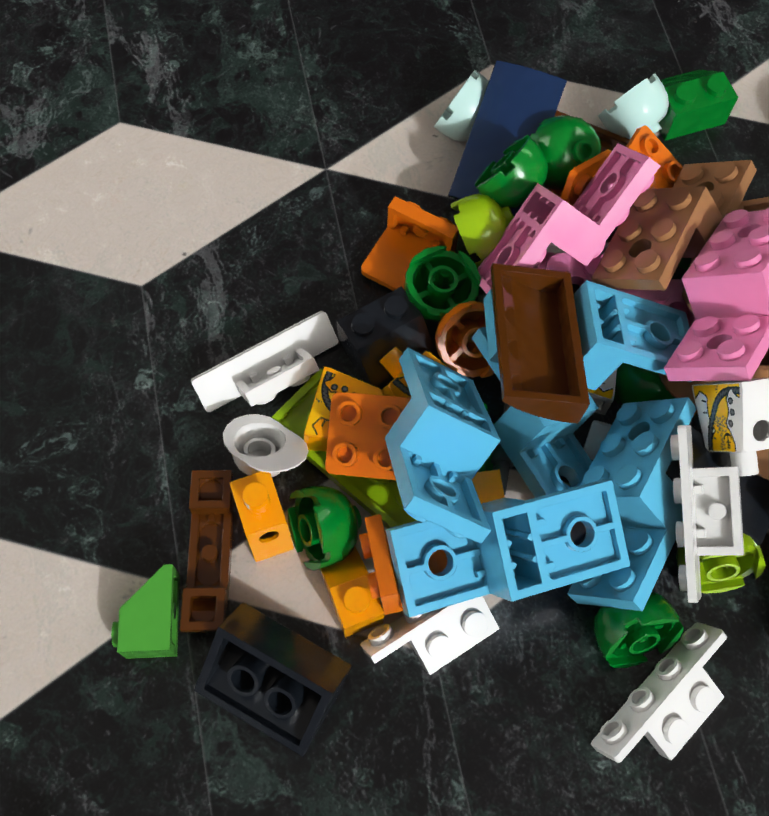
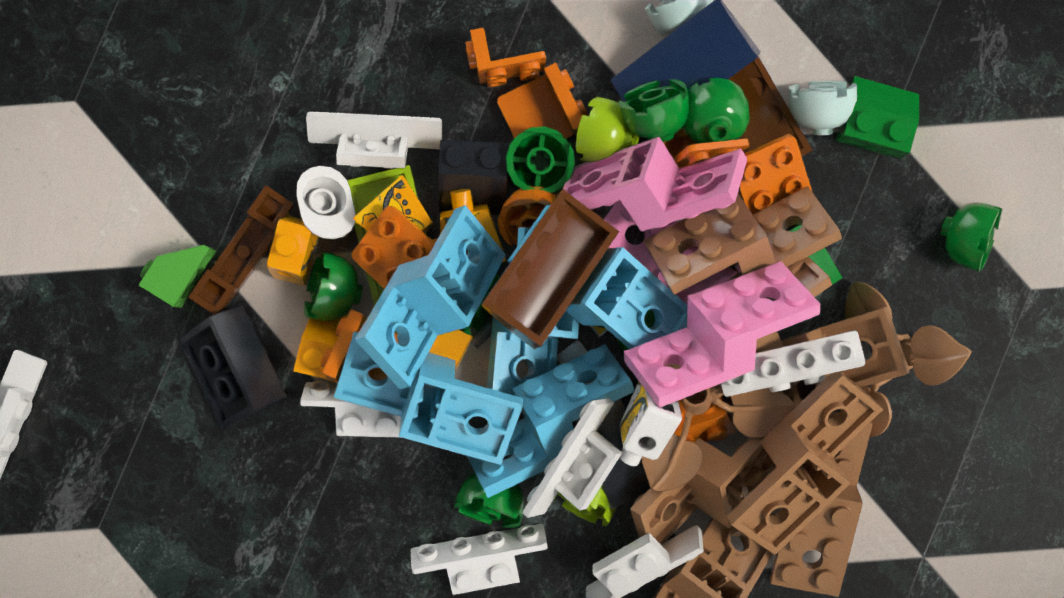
camera: 40 degrees right, 20 degrees up
none -> orange bracket [465,28,546,87]

